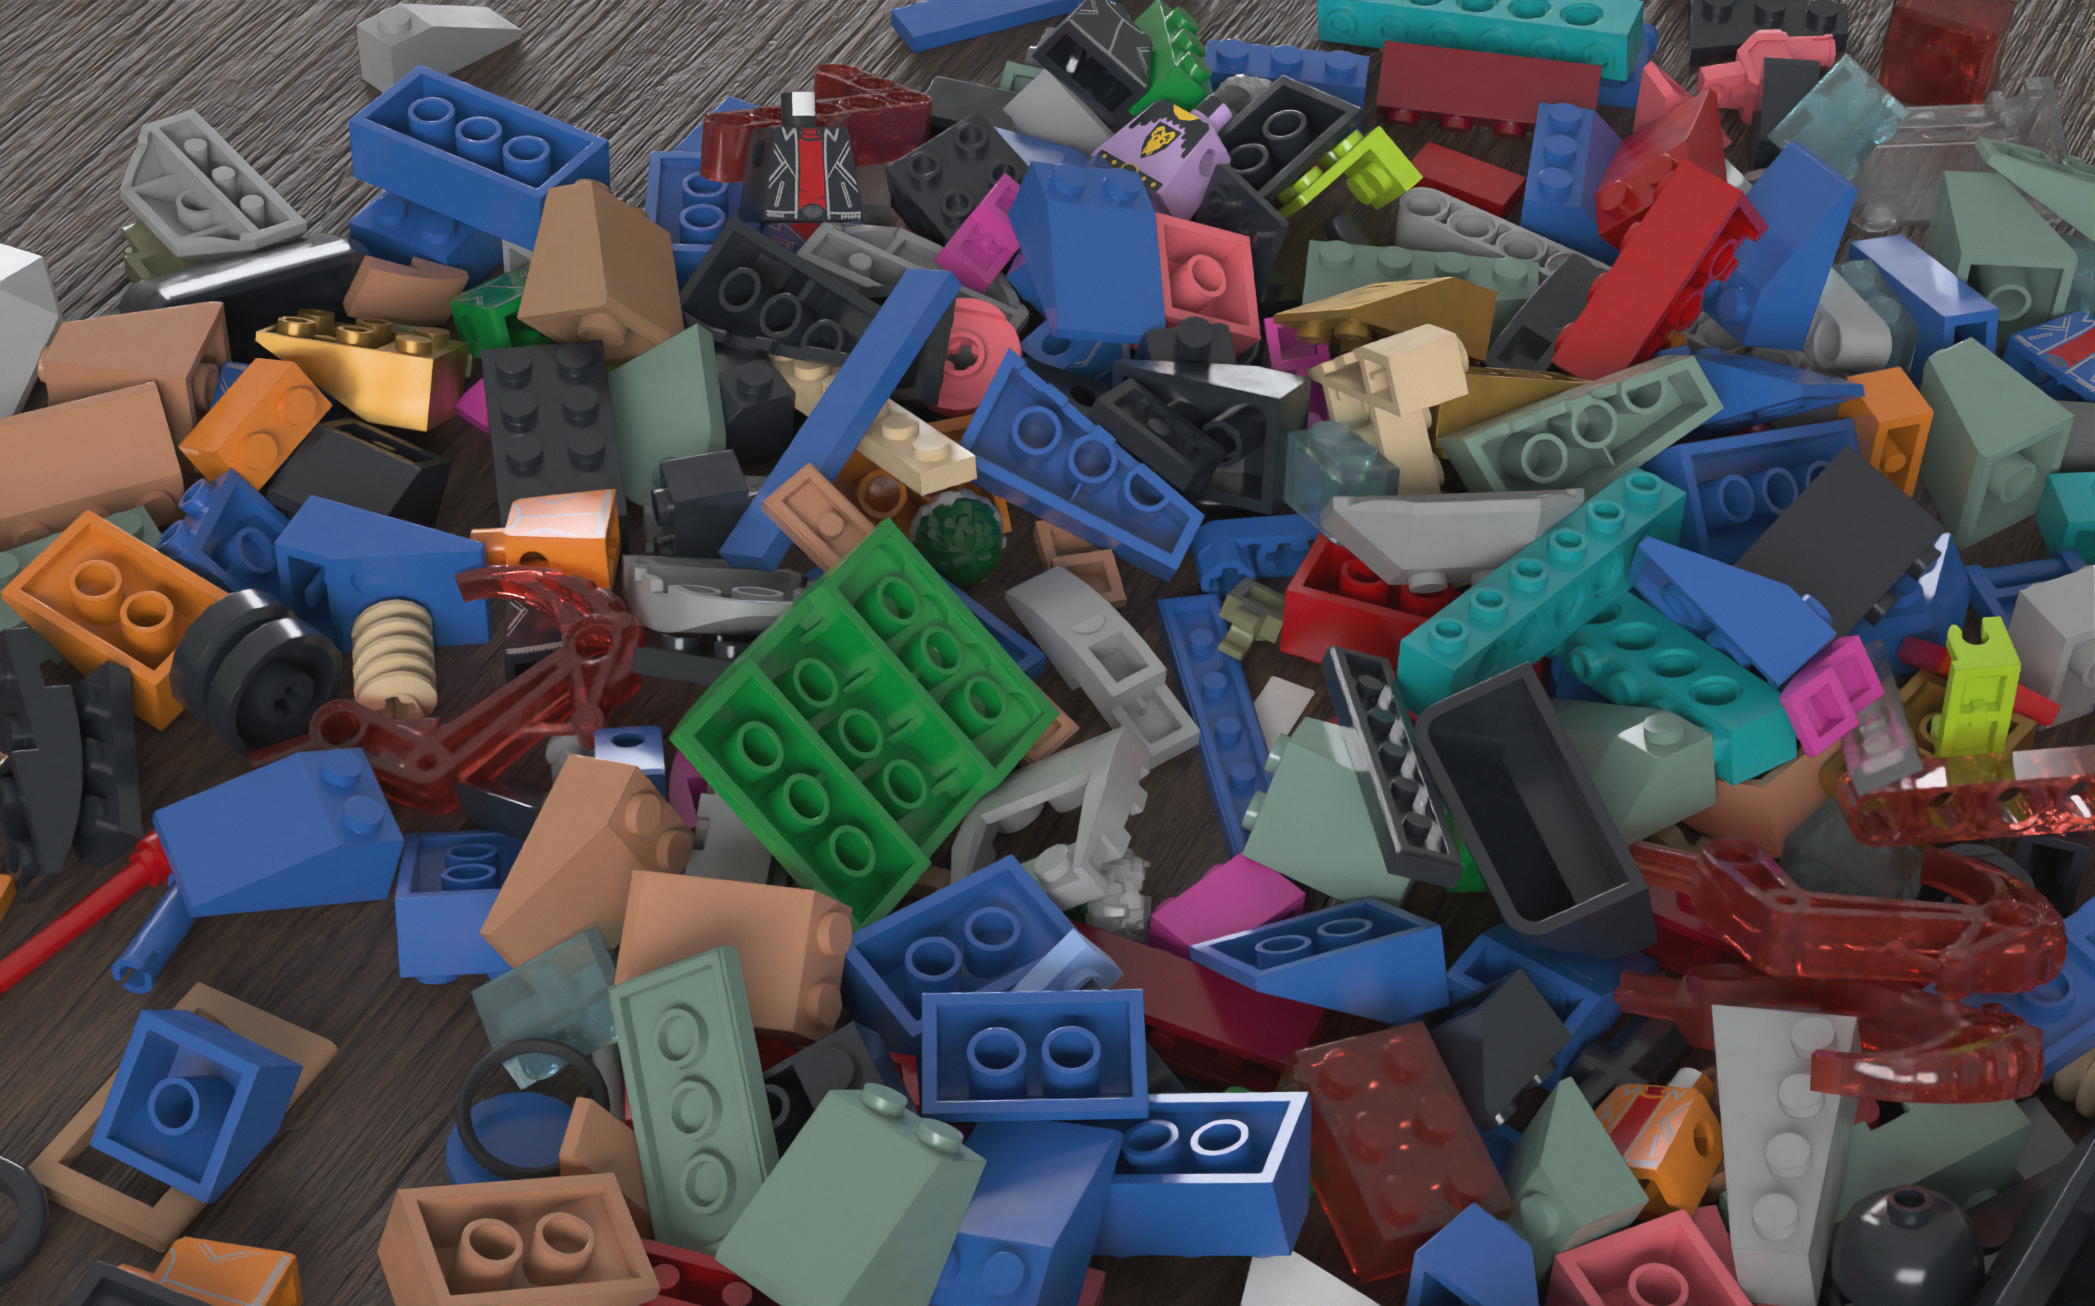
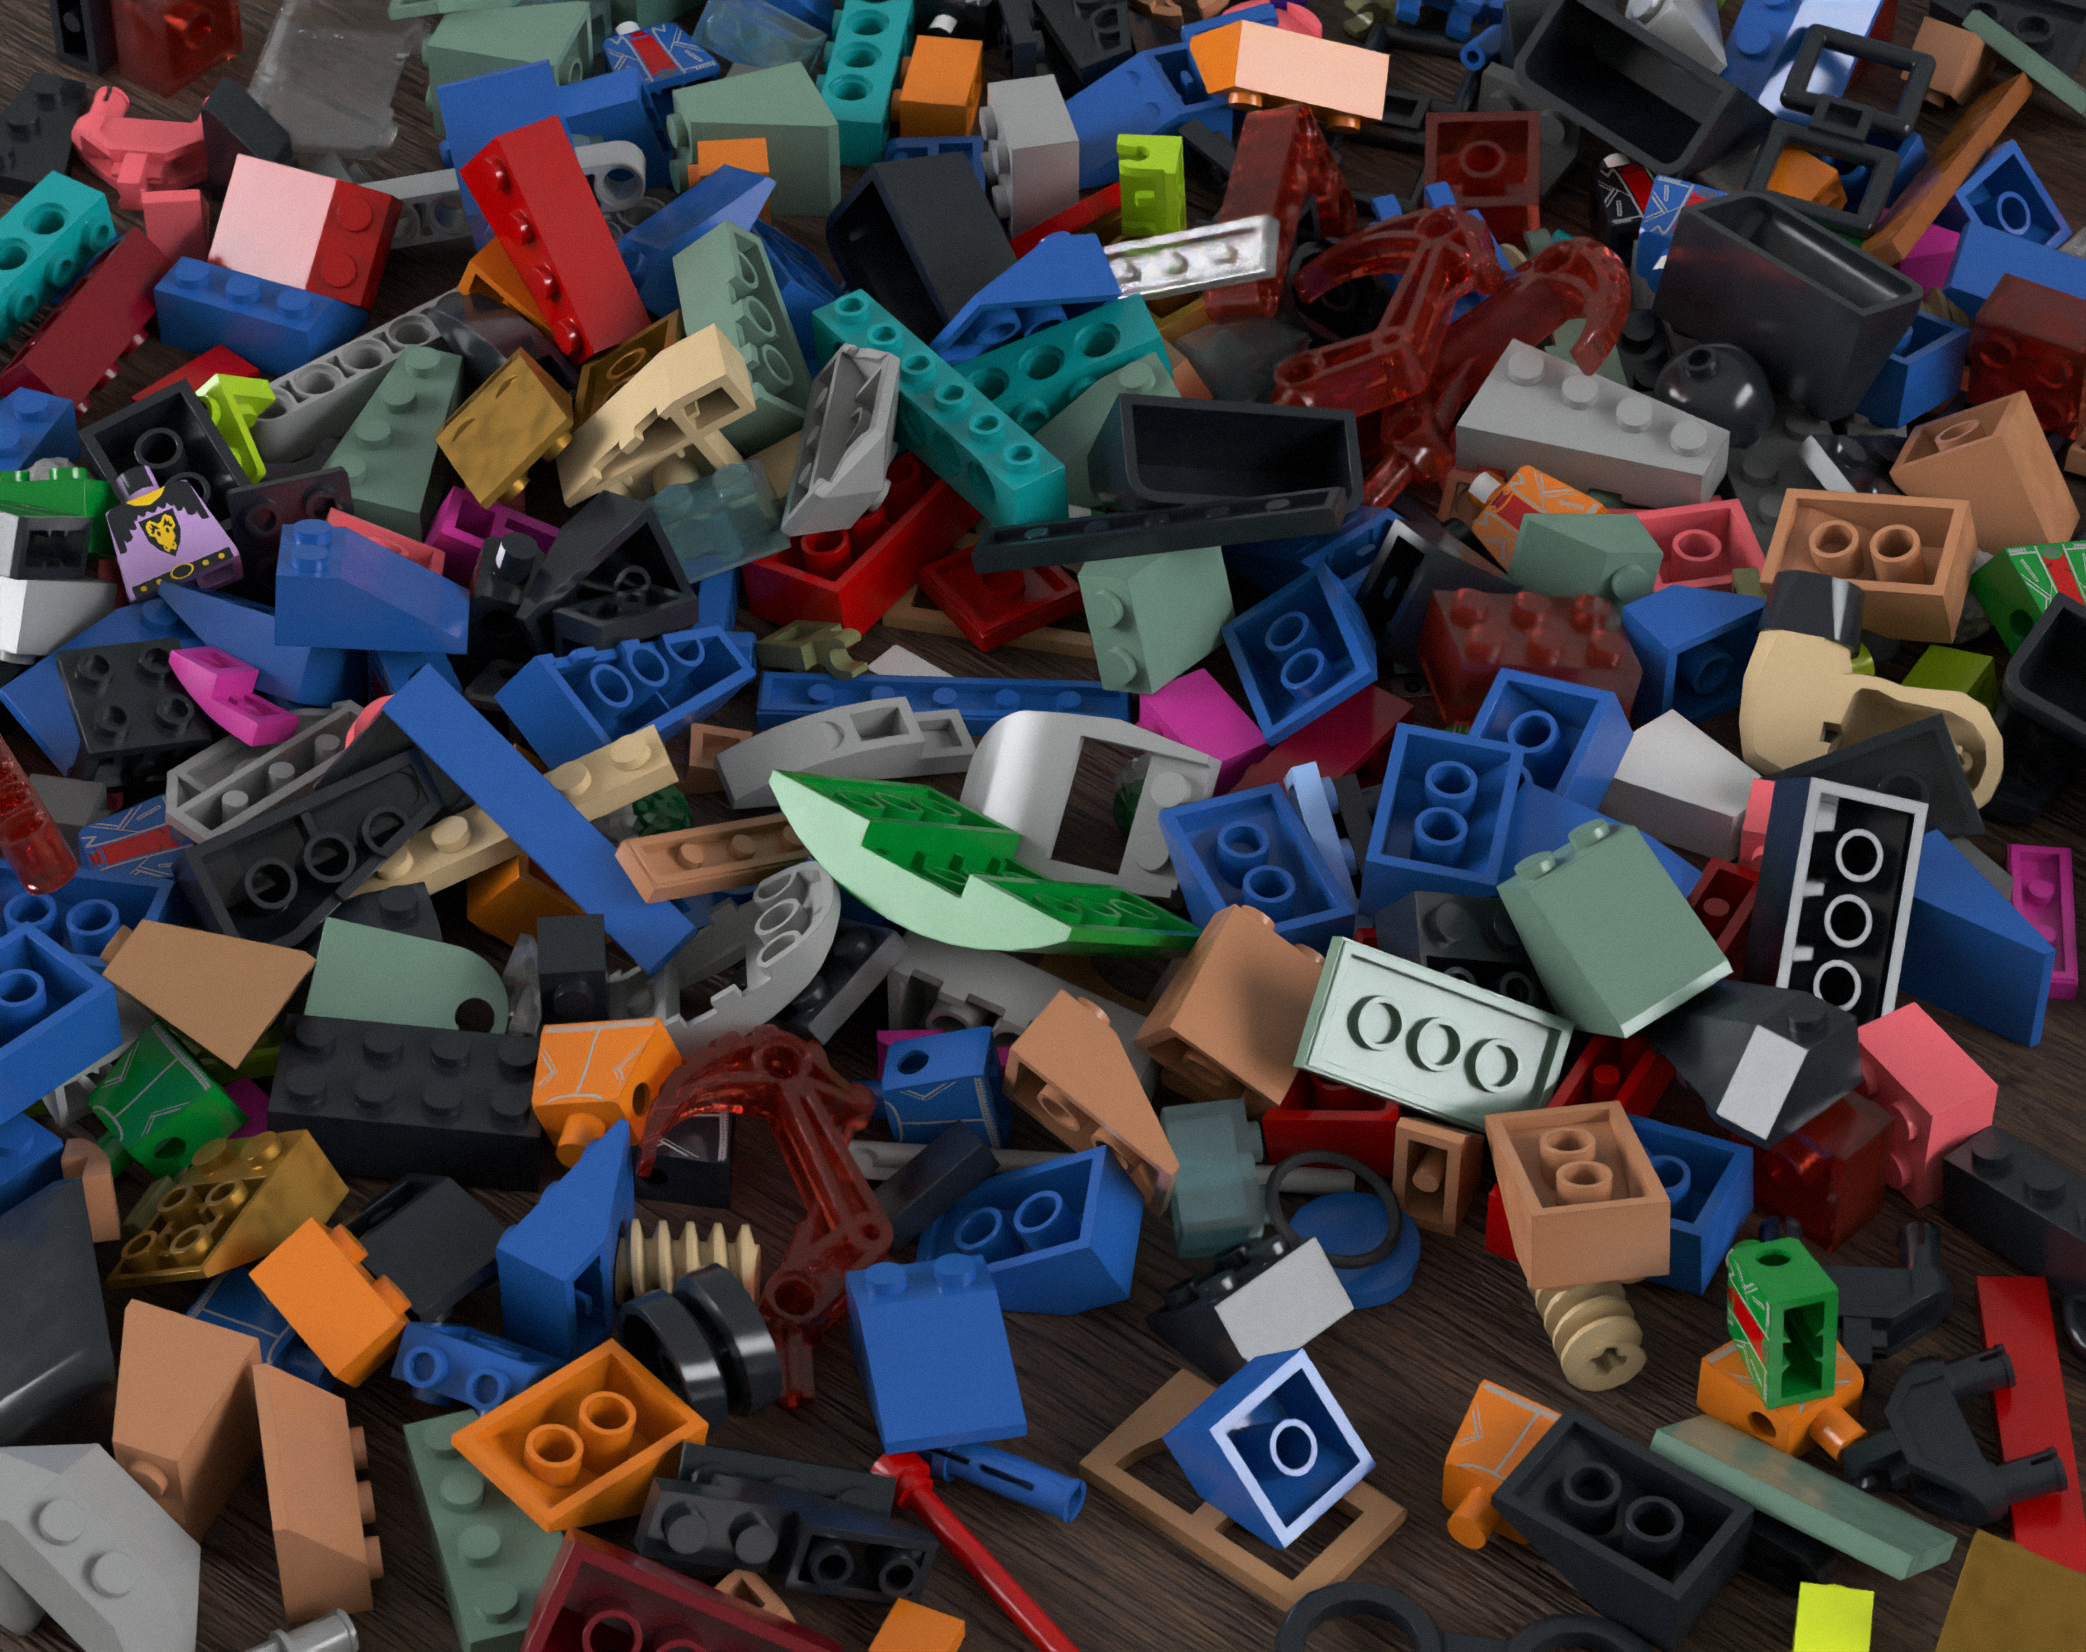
camera: 75 degrees left, 0 degrees up
black torso [739,92,863,223] -> none
clear light blue brick [1767,53,1909,181] -> none
dark pink slope [1780,635,1885,757] -> none
none -> slope [1145,1234,1354,1385]

